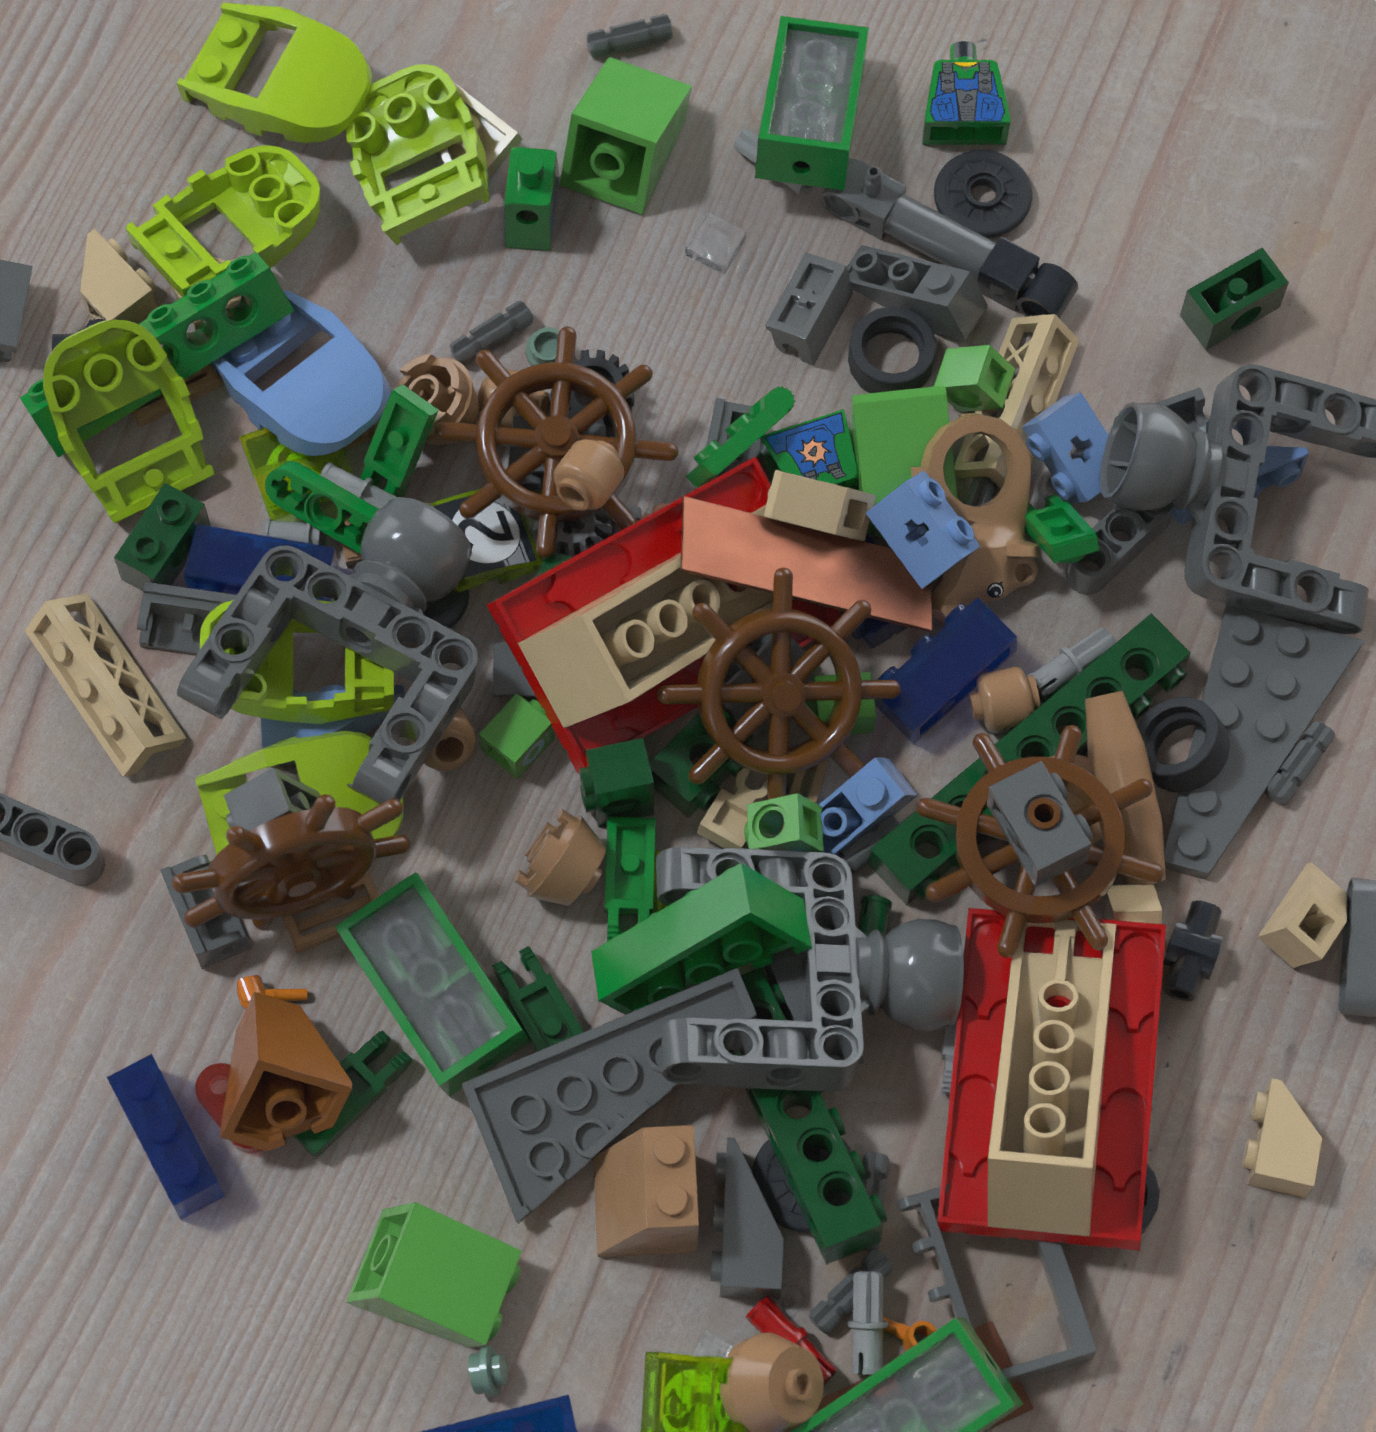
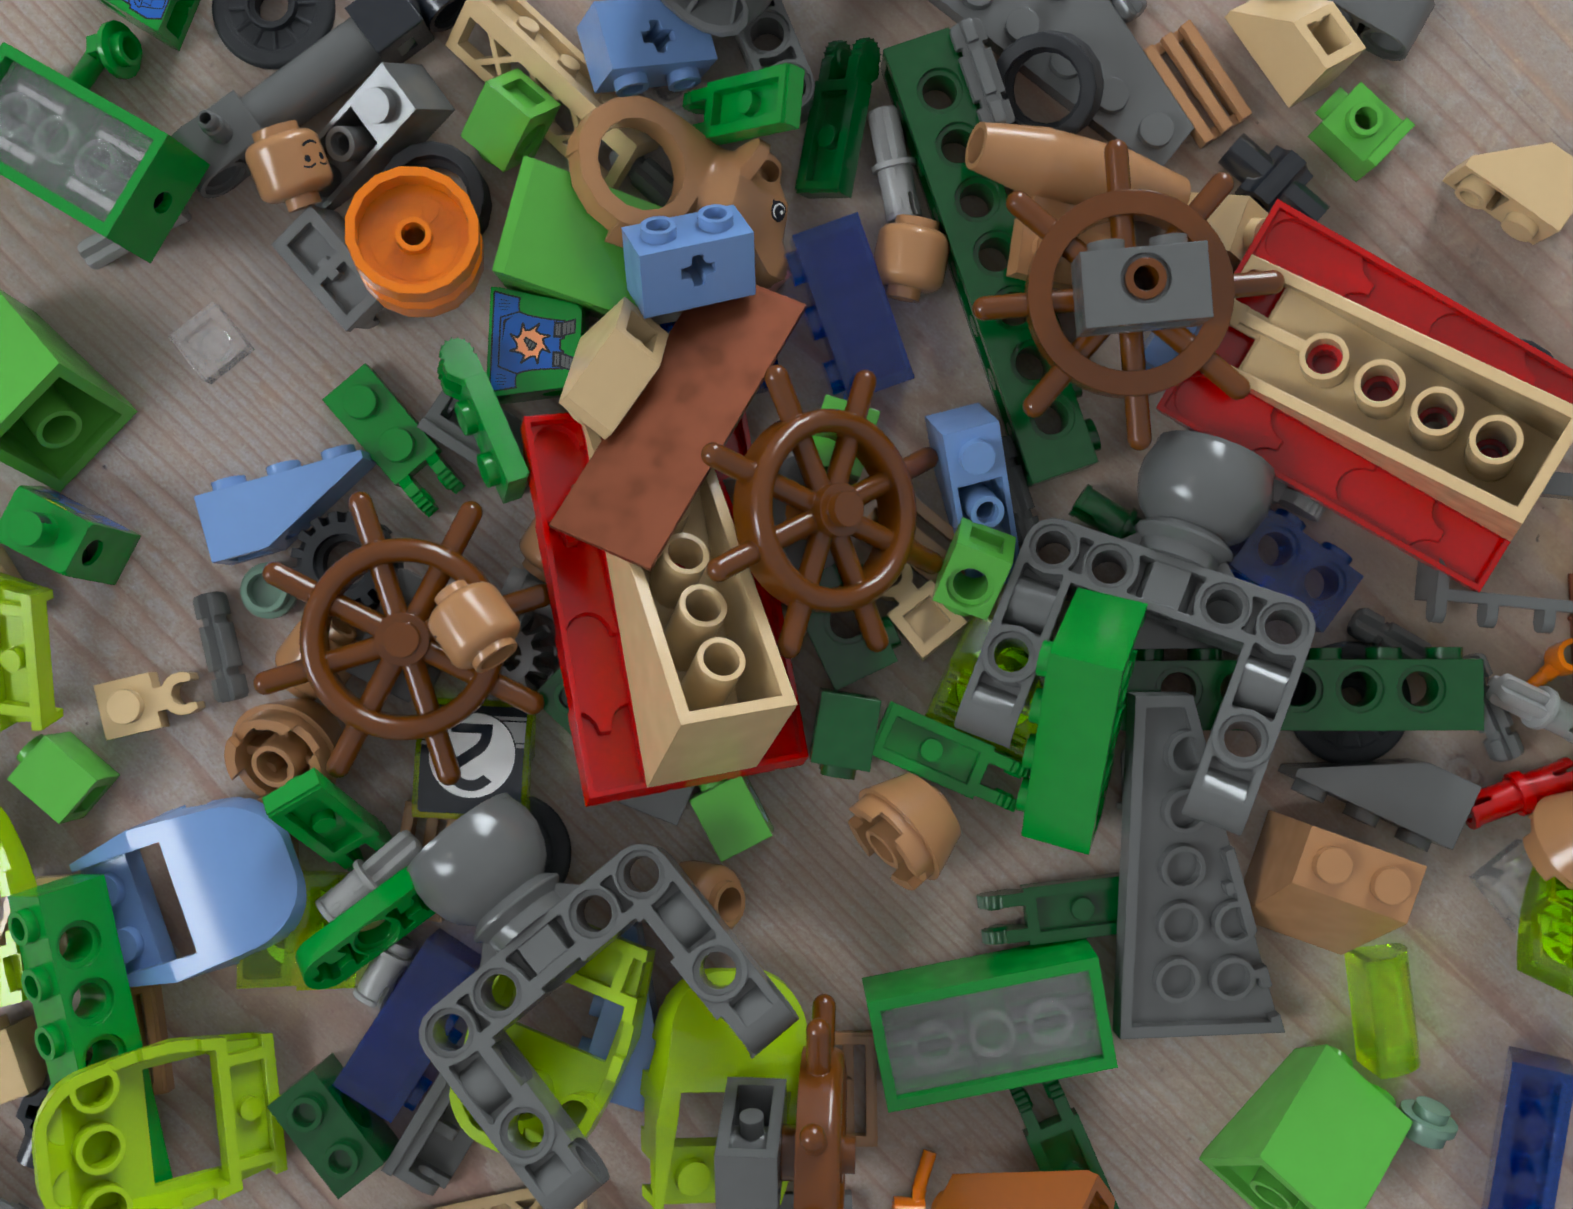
camera: 65 degrees left, 20 degrees up
none -> bright green brick [7,731,120,824]
none -> green plate [67,20,143,90]
none -> tan plate [93,671,206,741]
none -> medium blue slope [194,444,376,565]
none -> medium nougat head [245,120,333,213]
none -> green hinge [322,363,466,517]
none -> orange wheel [345,166,484,317]
none -> dark green hinge [795,37,882,199]
none -> dark grey axle [949,18,1015,124]
none -> medium nougat tile [1143,19,1252,149]
none -> clear blue brick [1228,508,1364,632]
none -> bright green brick [1307,82,1415,182]
none -> clear neon green brick [1344,943,1421,1079]

